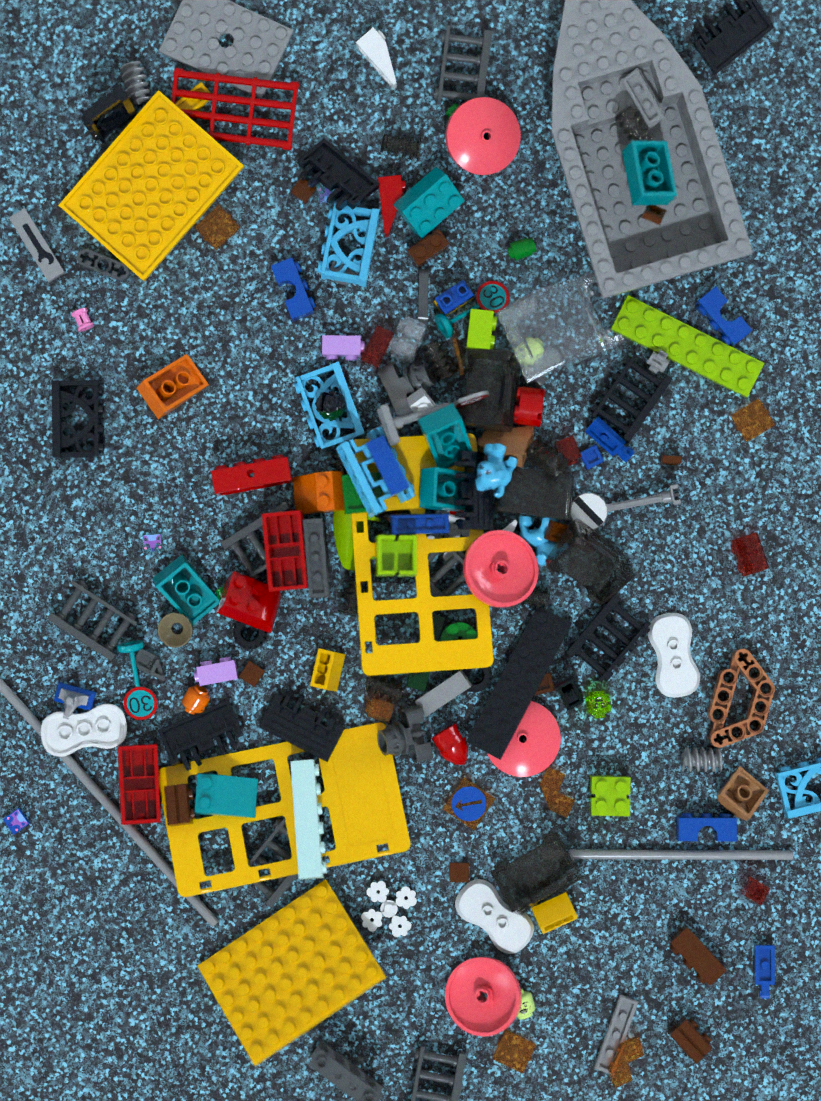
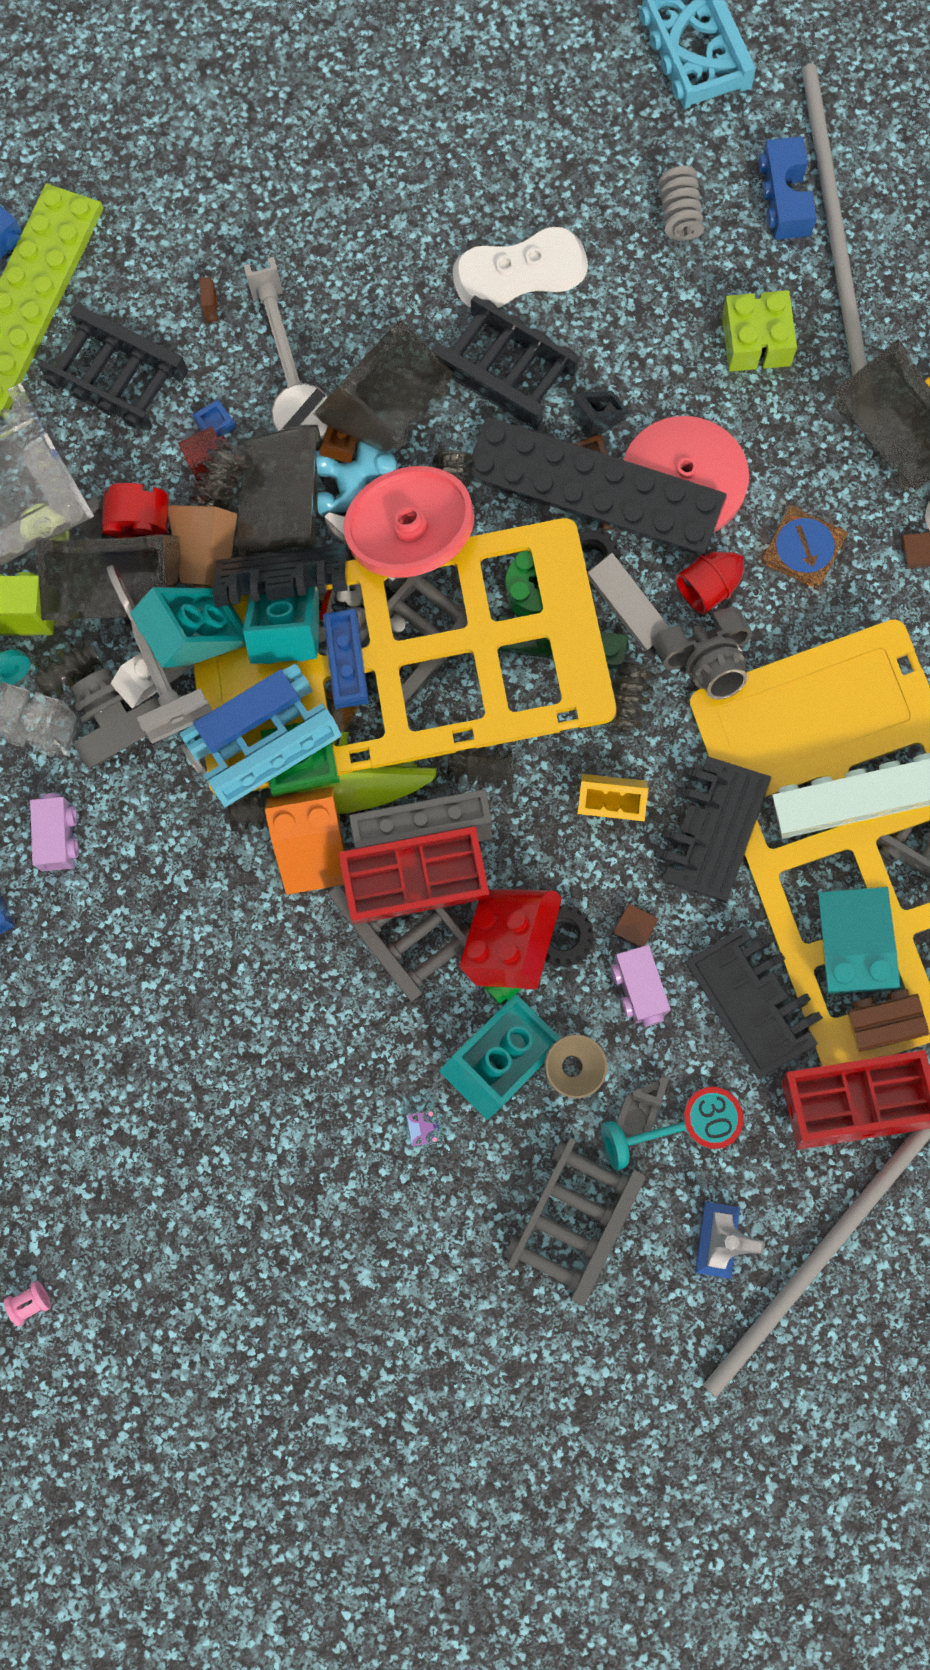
camera: 90 degrees left, 10 degrees down
white plate [41,704,127,757] -> none
black fence [51,380,105,459] -> none
orange slope [136,354,209,419] -> none
orange head [182,685,210,715] -> none
red brick [211,454,293,496] -> none
medium azure fence [294,361,365,450] -> none
black piece [315,391,347,421] -> none
clear red brick [360,325,394,370] -> none
clear orange brick [365,697,395,723] -> none
lime piece [375,535,417,577] -> none
clear orange piece [452,338,464,375] -> none
medium azure animal [475,443,518,498] -> none
clear orange tile [540,767,575,818] -> none
blue plate [585,417,635,462] -> none
clear neon green head [585,690,611,719] -> none
light grey gear [647,350,670,374] -> none
nougat piece [707,649,775,748] -> none
medium nougat slope [717,766,769,821] -> none
clear orange piece [730,398,775,443] -> none
clear red bracket [731,532,769,577] -> none
clear red brick [741,877,771,906] -> none

